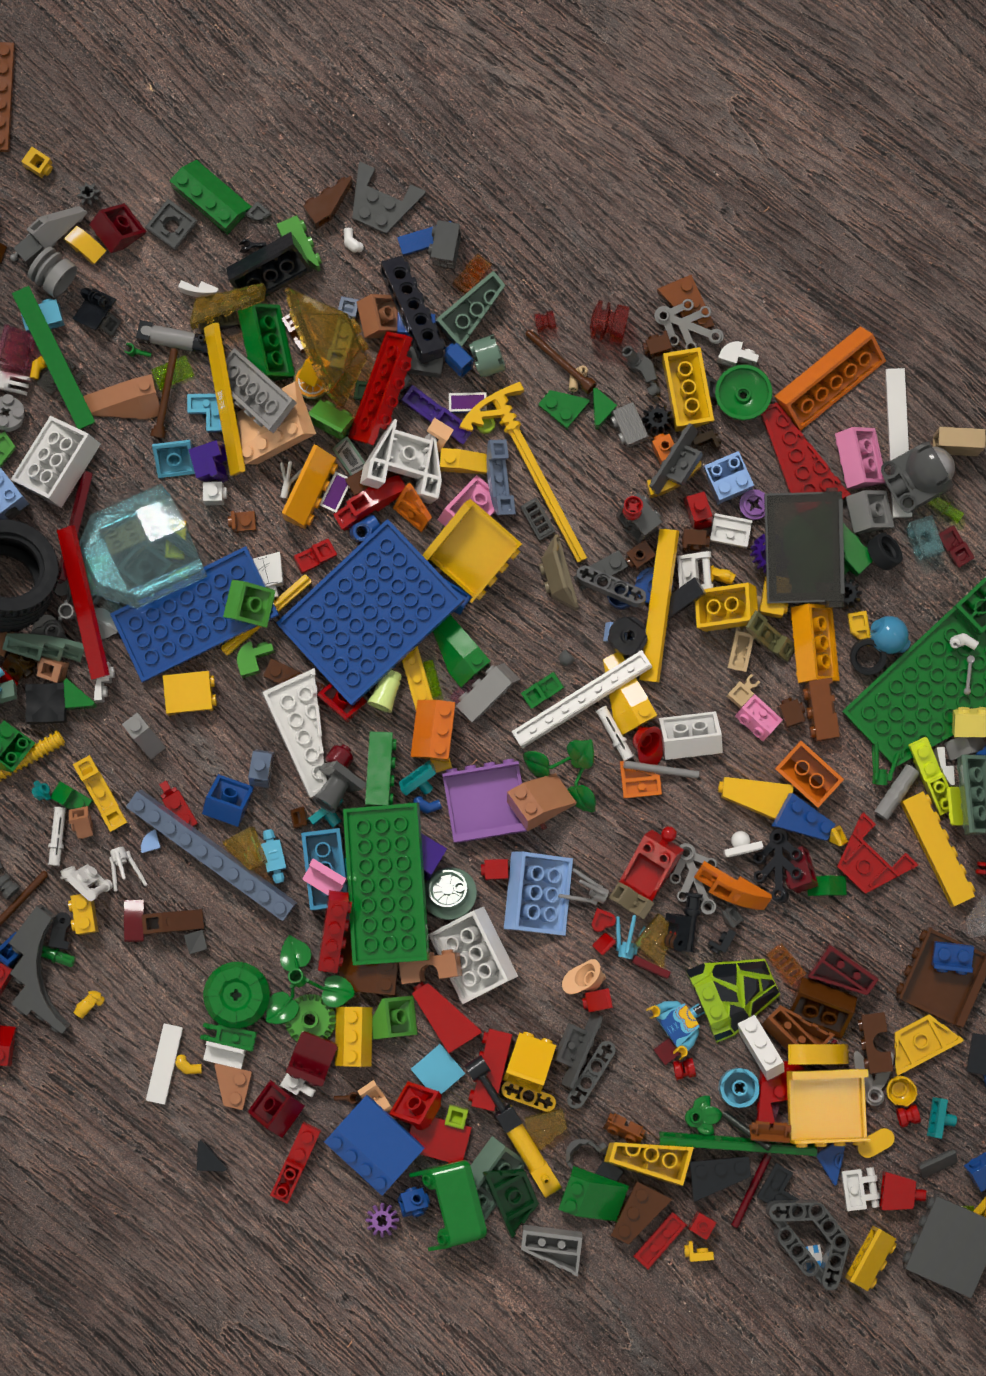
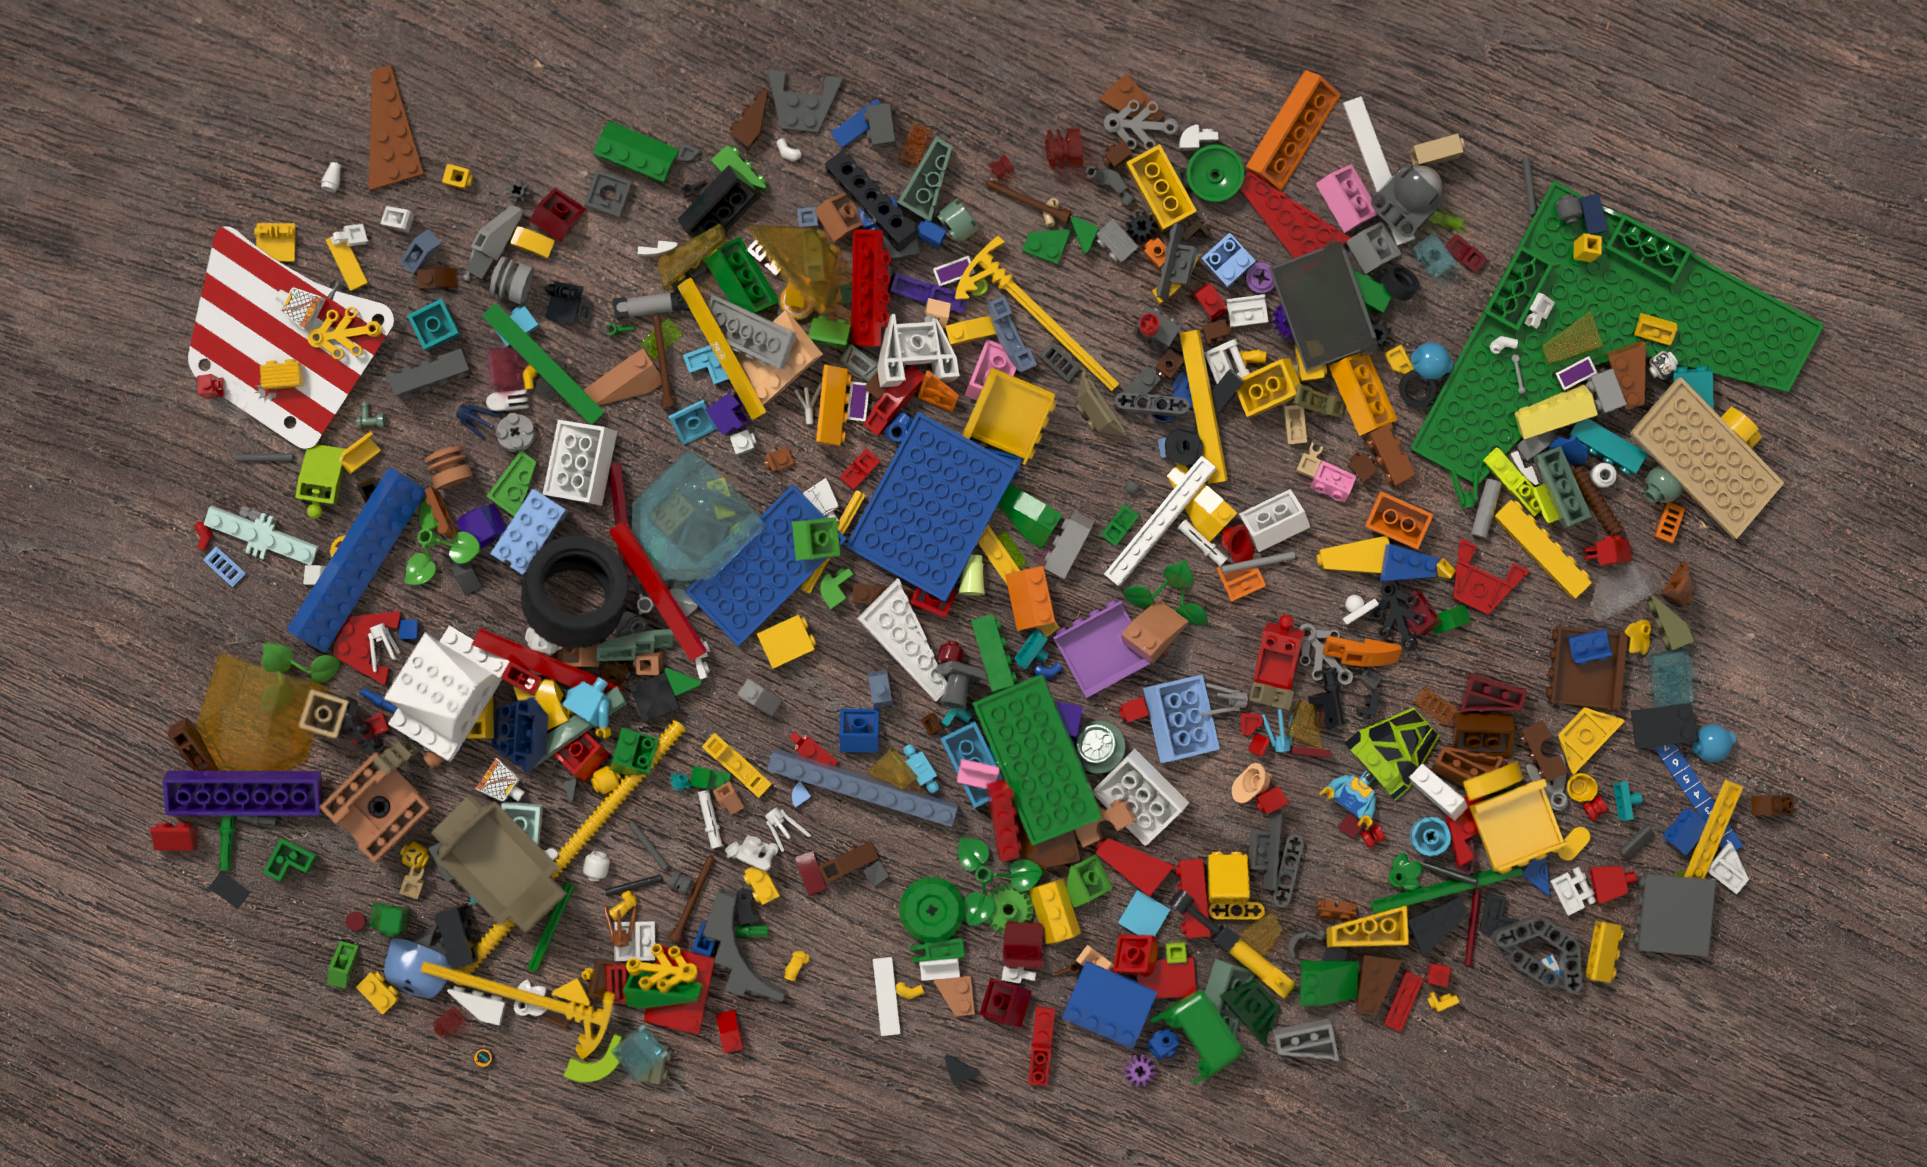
camera: 15 degrees left, 5 degrees up
dark orange hinge [749,1120,791,1143] -> none

